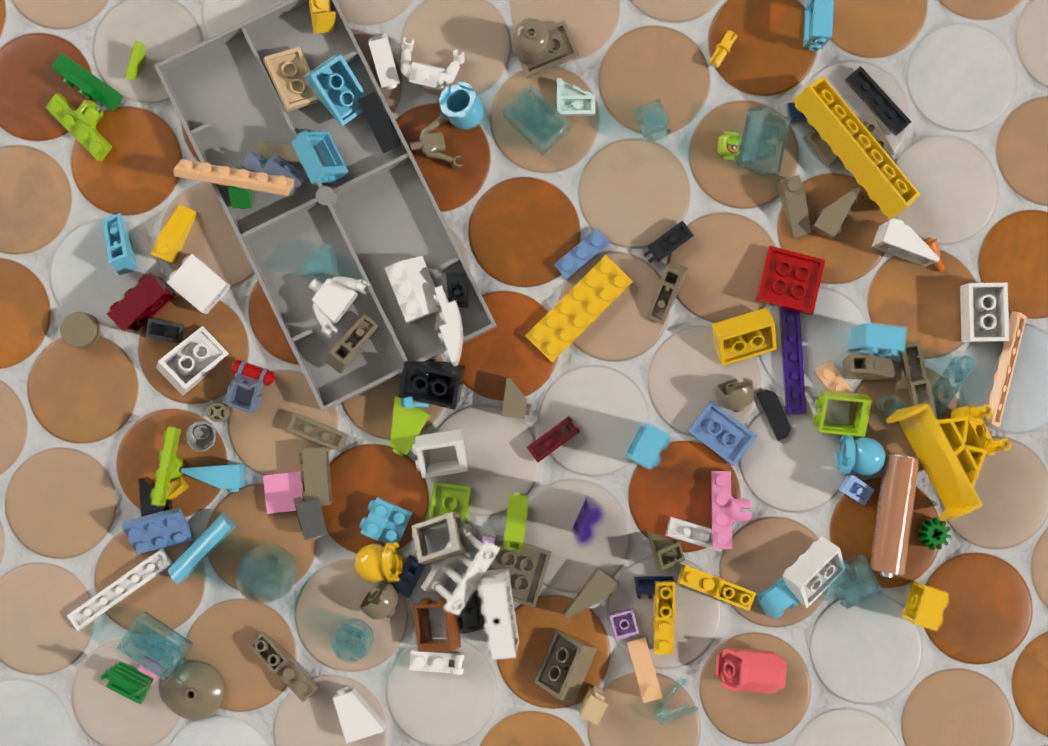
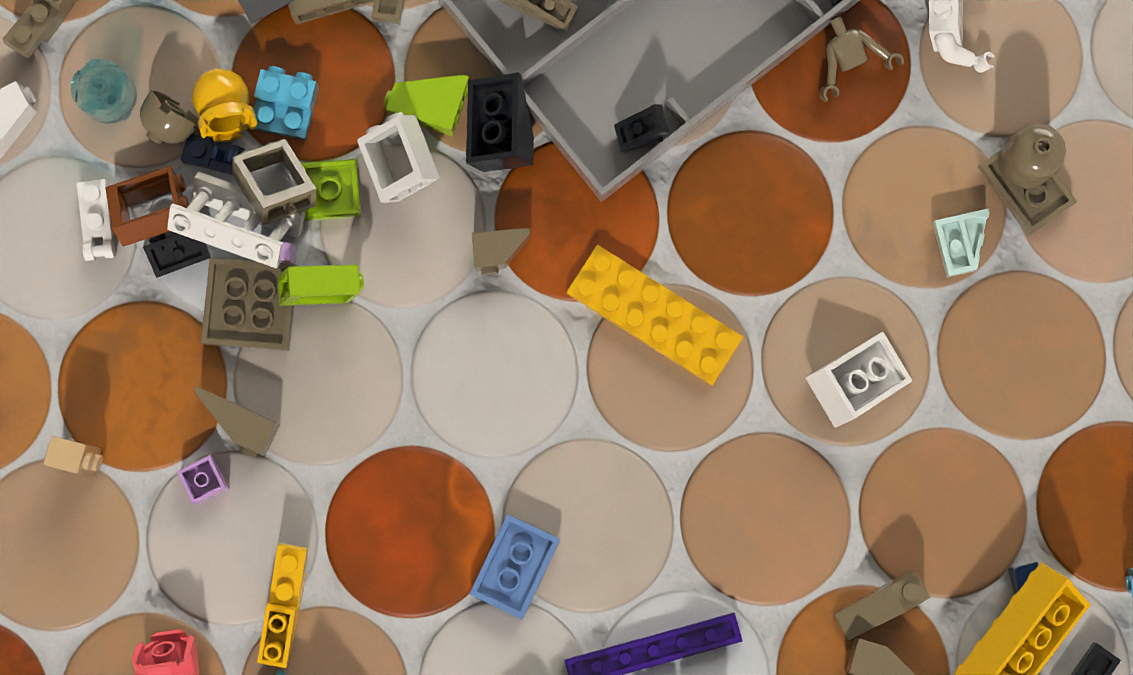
camera: 80 degrees right, 5 degrees down
white slope [385,256,442,324] -> none
medium azure hand [401,397,429,408] -> none
white slope [433,285,463,367] -> none
medium azure tile [439,81,484,130] -> none
white brick [478,568,519,660] -> none
clear light blue brick [503,83,571,156] -> none
dark red plate [526,415,581,463] -> none
dark tan slope [534,629,597,703] -> none
medium blue plate [554,228,610,280] -> none
dark purple plate [571,495,603,546] -> none
medium azure brick [624,423,670,470] -> none
light nougat slope [626,636,662,703] -> none
clear light blue brick [634,99,671,143] -> none
dark blue plate [634,576,674,599] -> none
black hinge [643,220,694,263] -> none
dark tan slope [646,261,688,325] -> none
olive slope [646,530,685,571] -> none
yellow slope [653,581,676,655] -> none
clear light blue plant [654,679,698,725] -> none
white tile [665,517,722,552] -> none
yellow axle [710,30,737,68] -> none
yellow slope [711,308,777,366] -> none
bright pink plate [711,471,752,549] -> none
dark tan cylinder [714,378,754,412] -> none
lime head [717,132,743,160] -> none
clear light blue brick [737,106,790,176] -> none
red plate [756,246,825,316] -> none
black piece [757,390,791,441] -> none
dark tan plate [803,128,839,167] -> none
none -> white slope [805,332,912,428]

